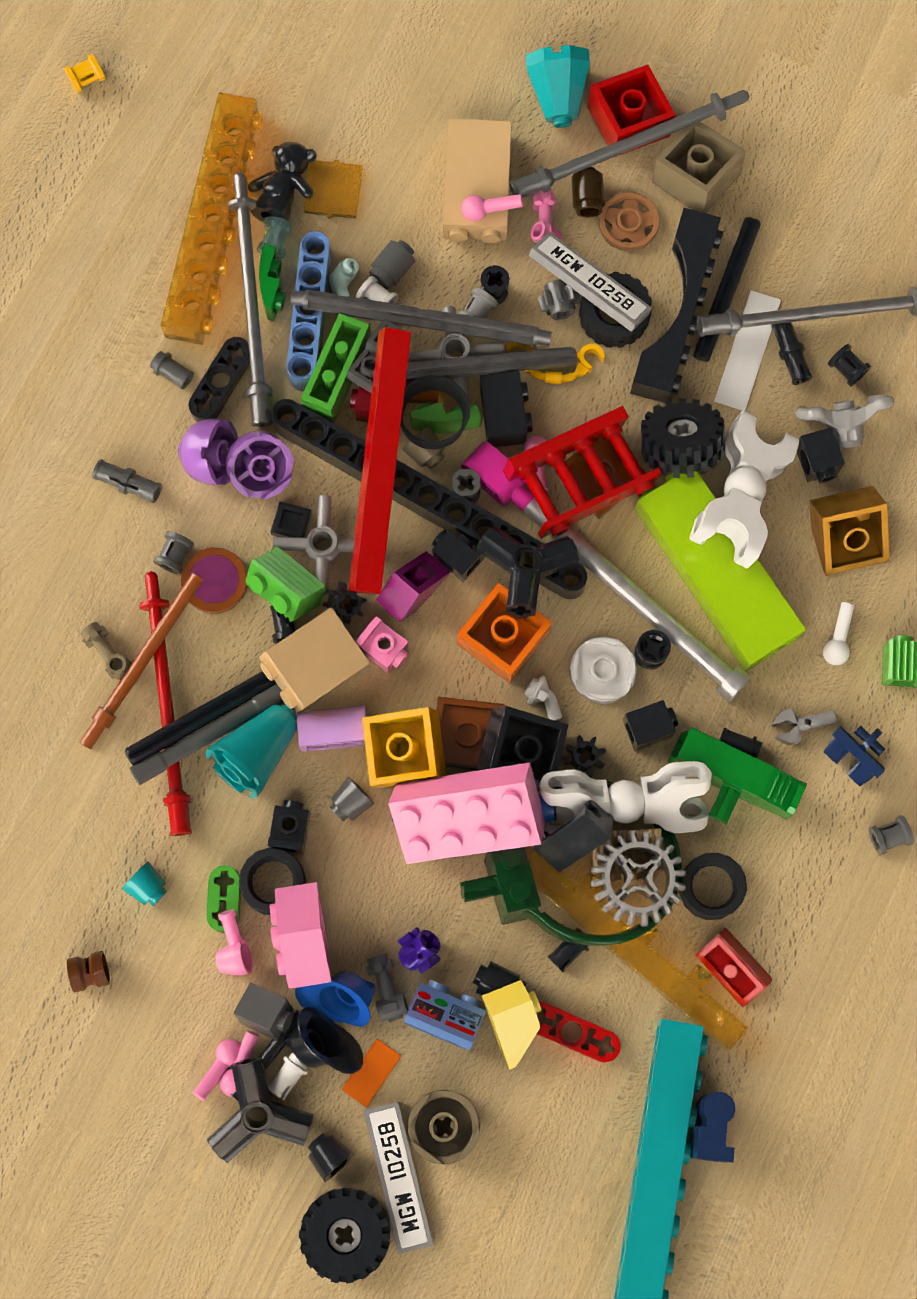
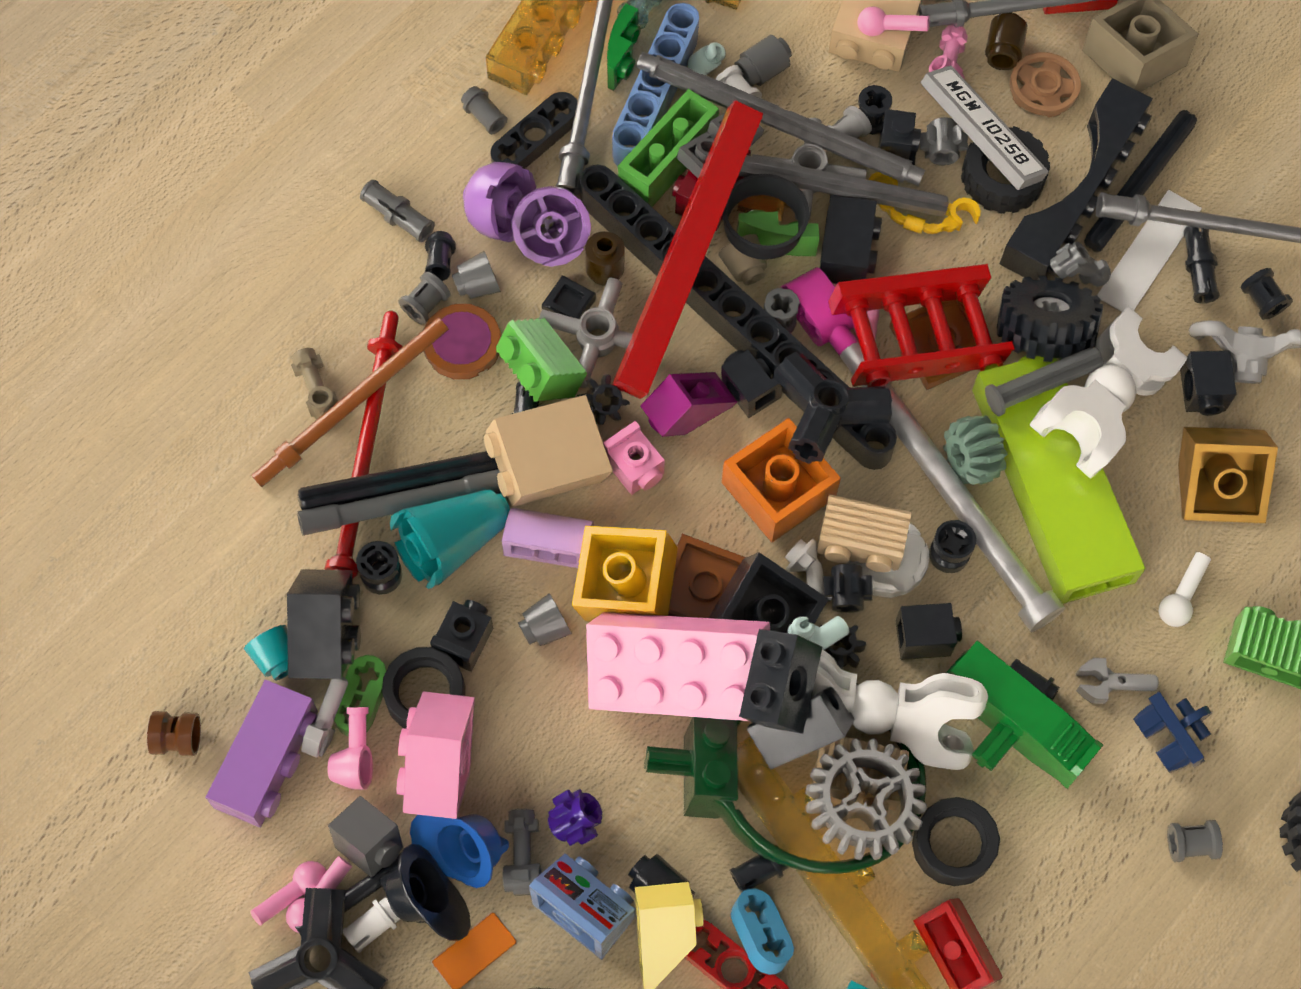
camera: 15 degrees right, 10 degrees down
none -> medium lavender brick [205,680,318,828]
none -> black brick [287,569,361,679]
none -> light grey bar [301,677,348,758]
none -> black wheel [356,541,402,595]
none -> black pin [425,231,456,281]
none -> dark grey hat [452,251,501,299]
none -> dark brown brick [585,231,625,286]
none -> dark azure beam [730,889,794,975]
none -> black brick [739,629,823,734]
none -> light aqua arm [788,616,849,650]
none -> tan brick [817,494,912,572]
none -> black gear [823,564,873,613]
none -> black brick [878,109,921,165]
none -> sand green gear [943,415,1008,485]
none -> dark grey axle [985,348,1104,416]
none -> dark grey bar [1050,242,1111,287]

